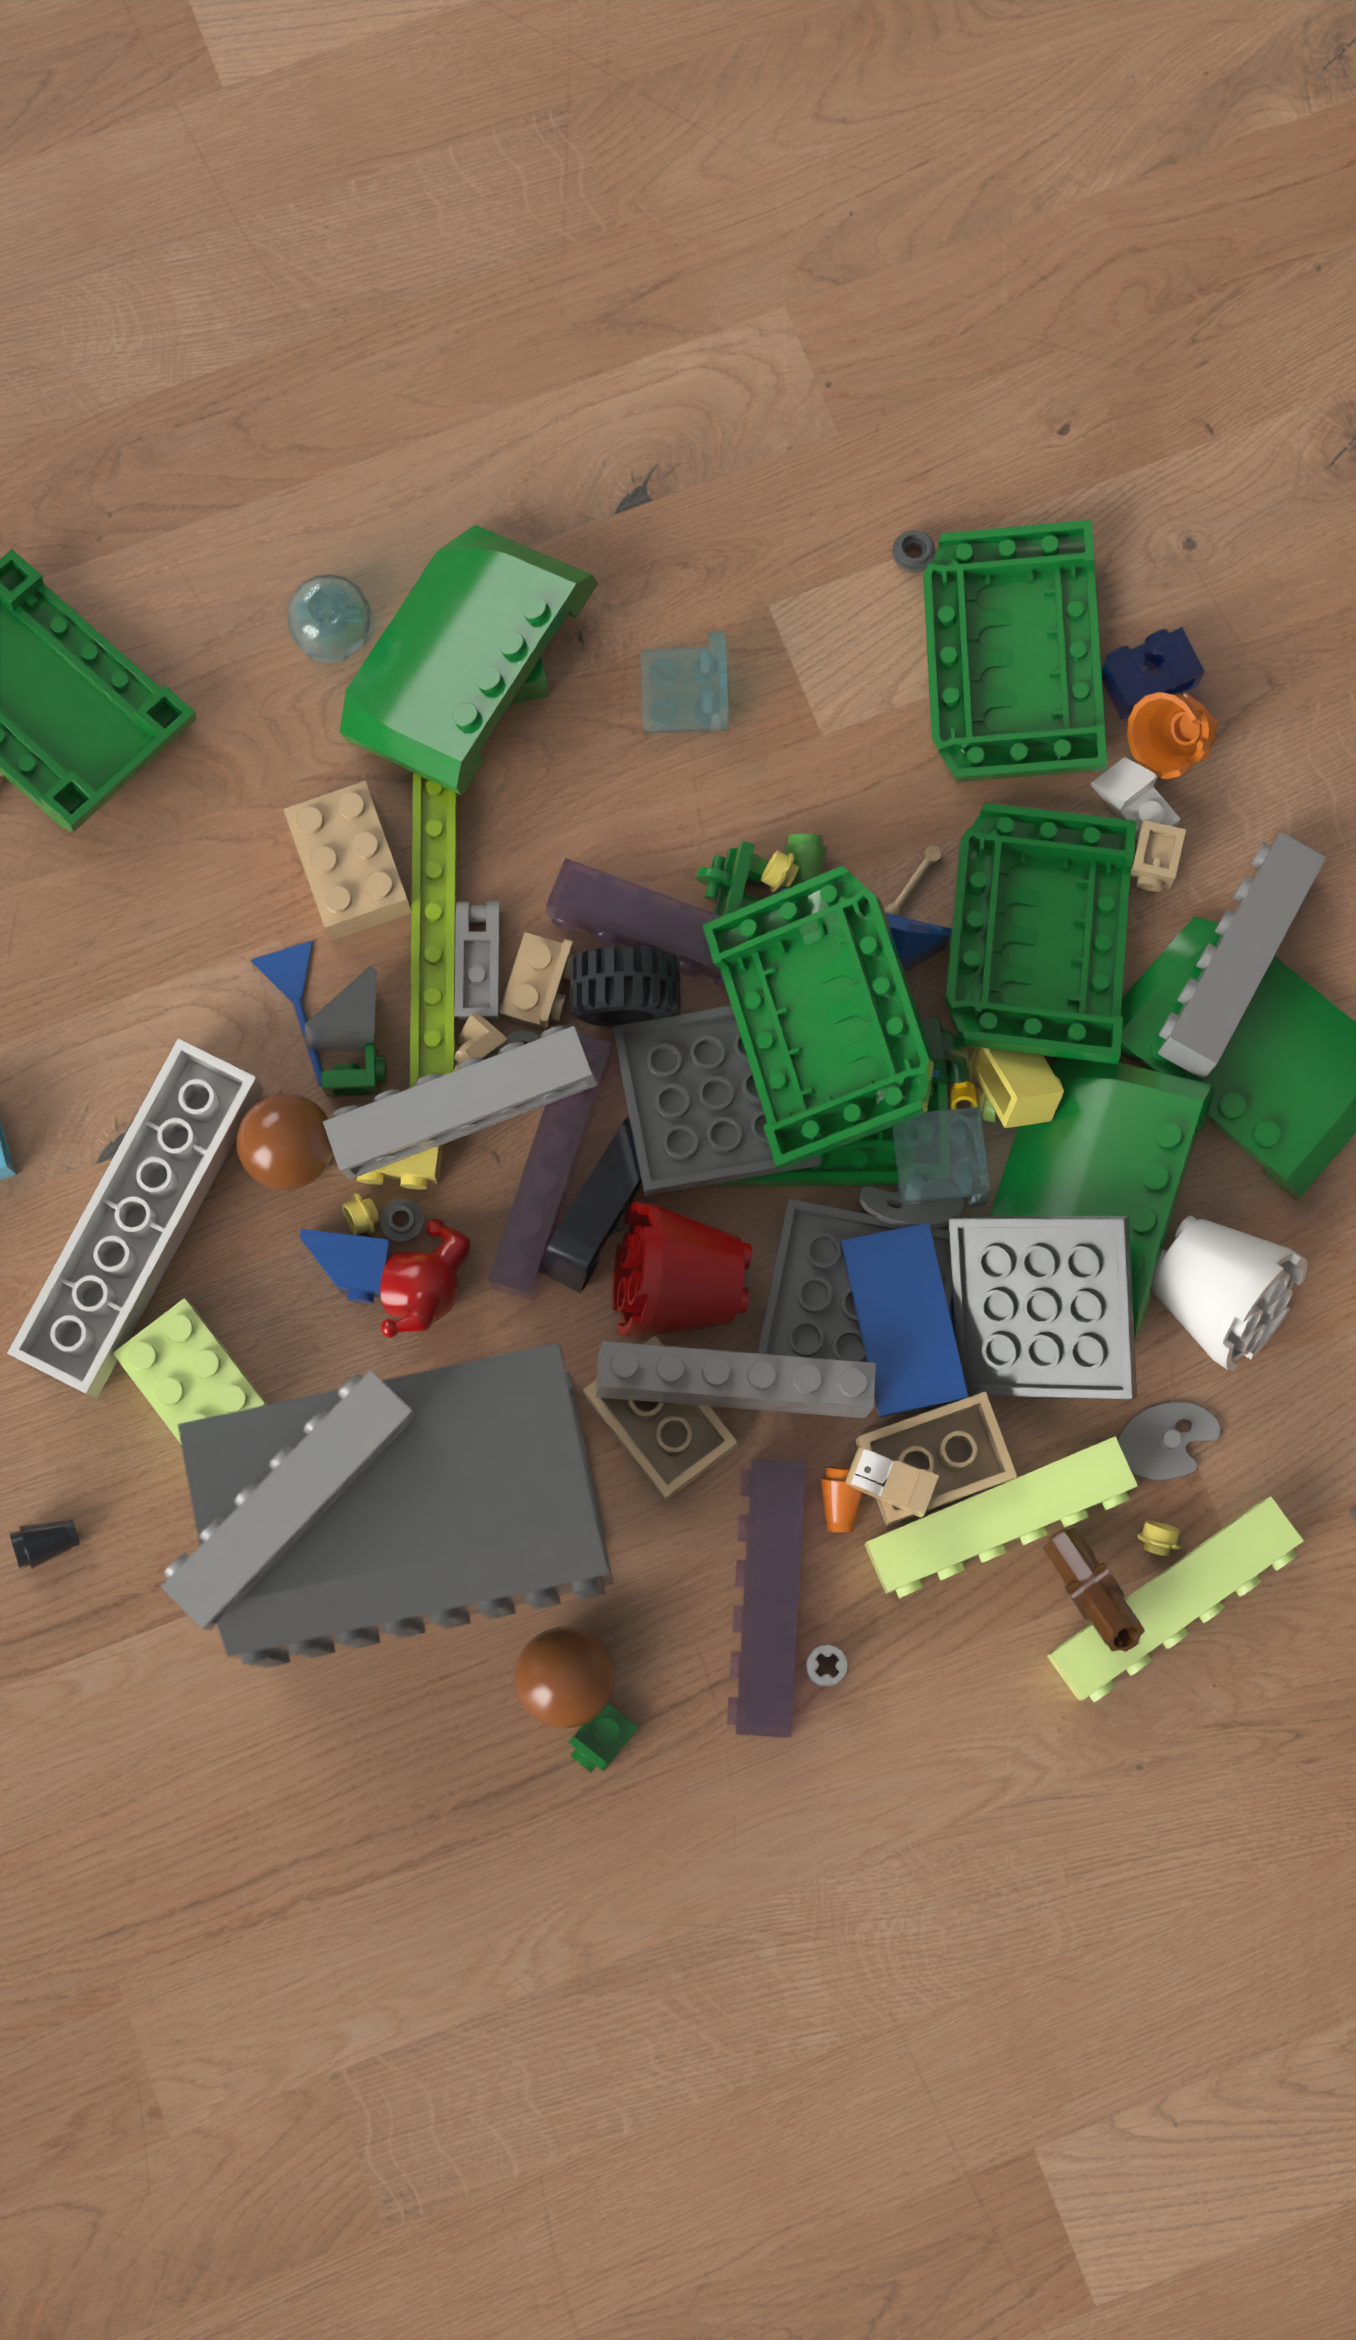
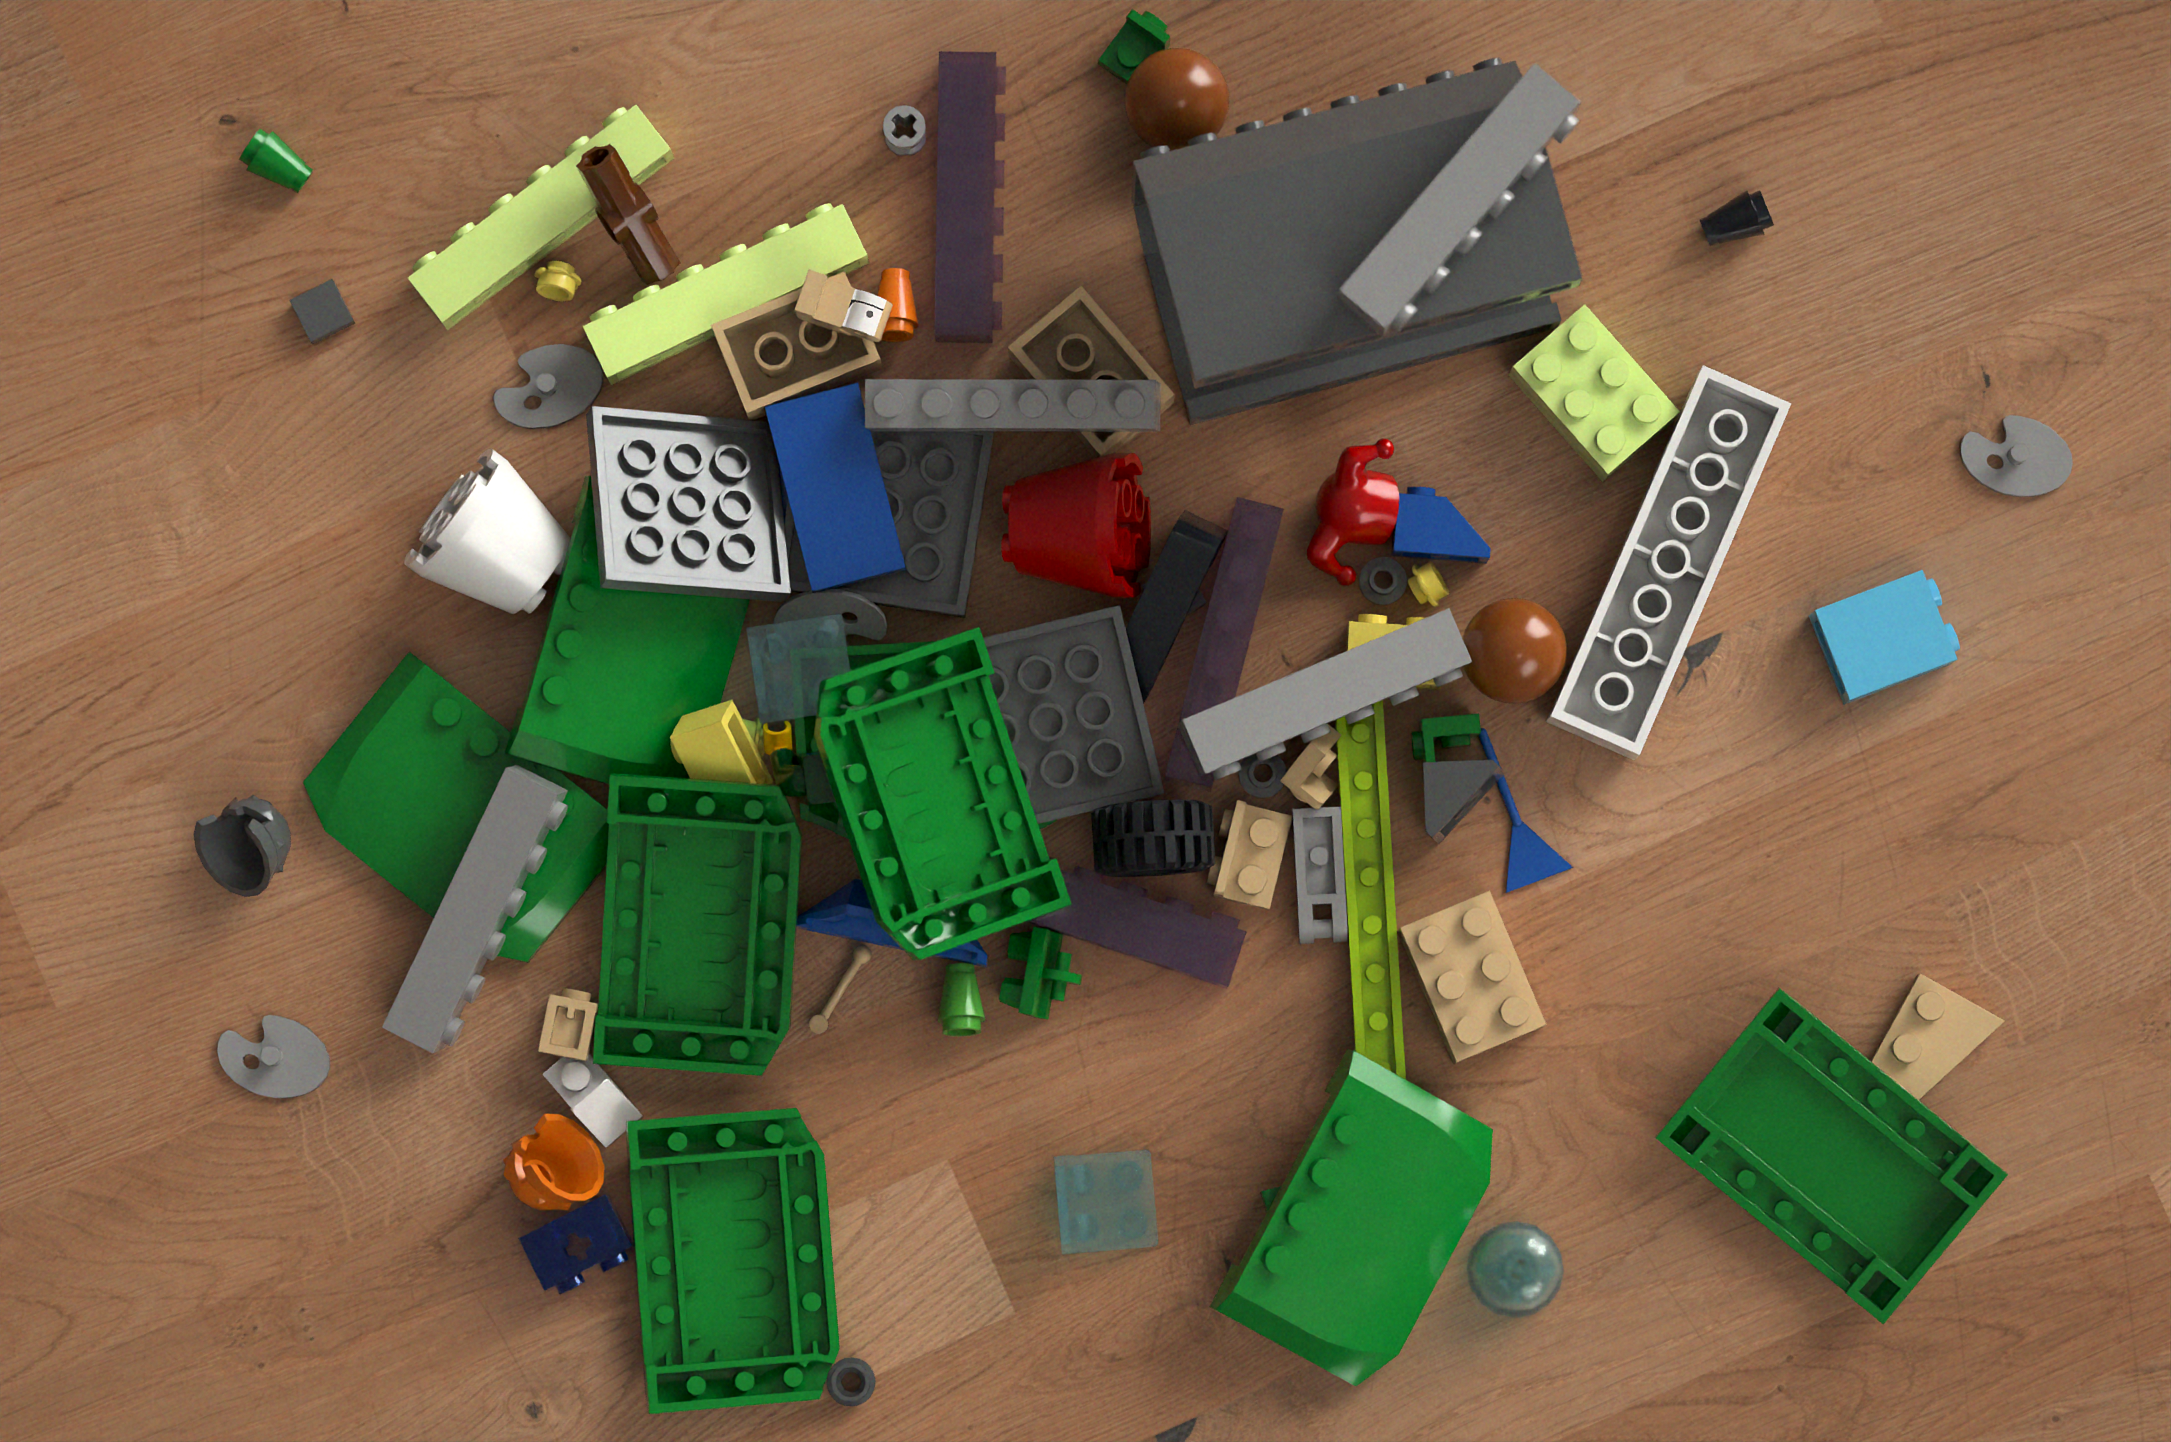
camera: 175 degrees right, 5 degrees up
light yellow plate [761,850,799,892] -> none

